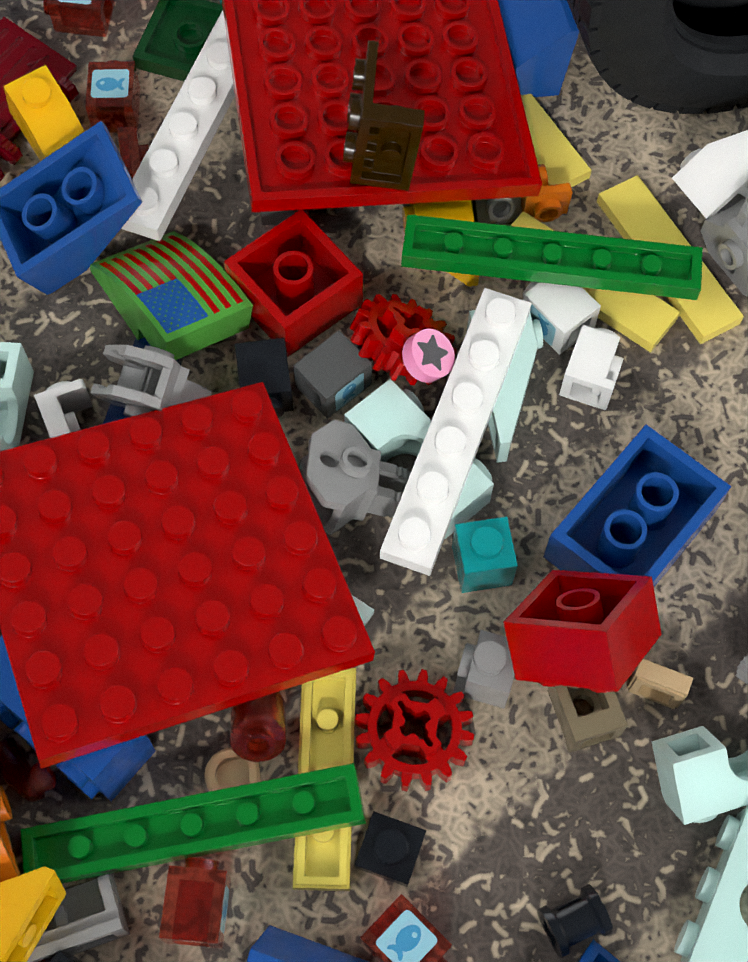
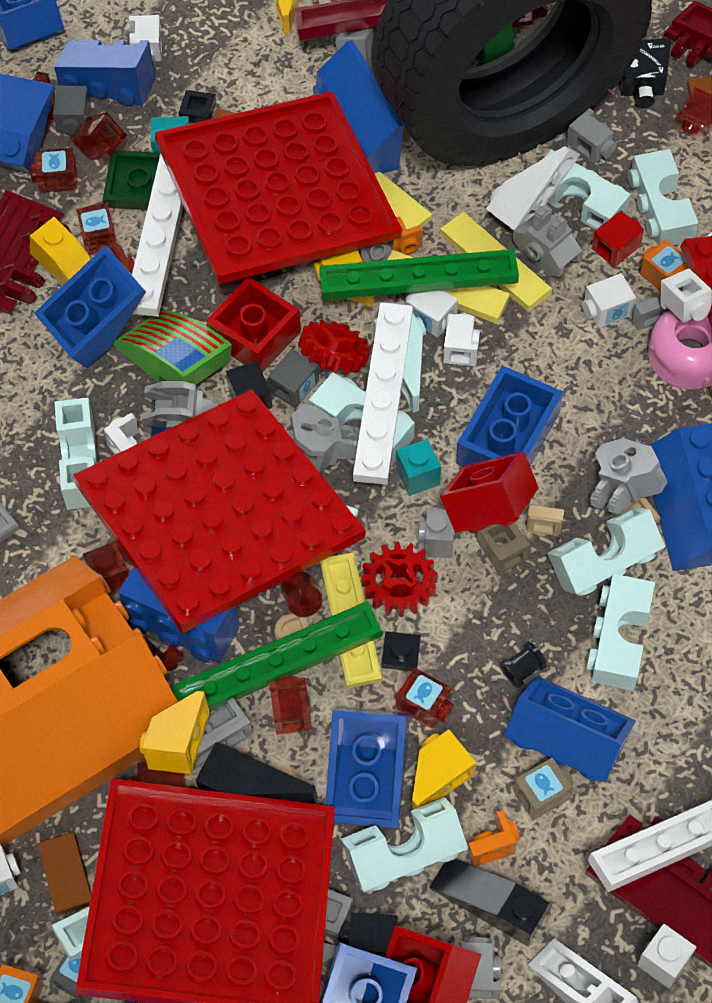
camera: 10 degrees left, 5 degrees down
dark brown bracket [343,40,425,191] -> none
bright pink tile [402,328,455,383] -> none

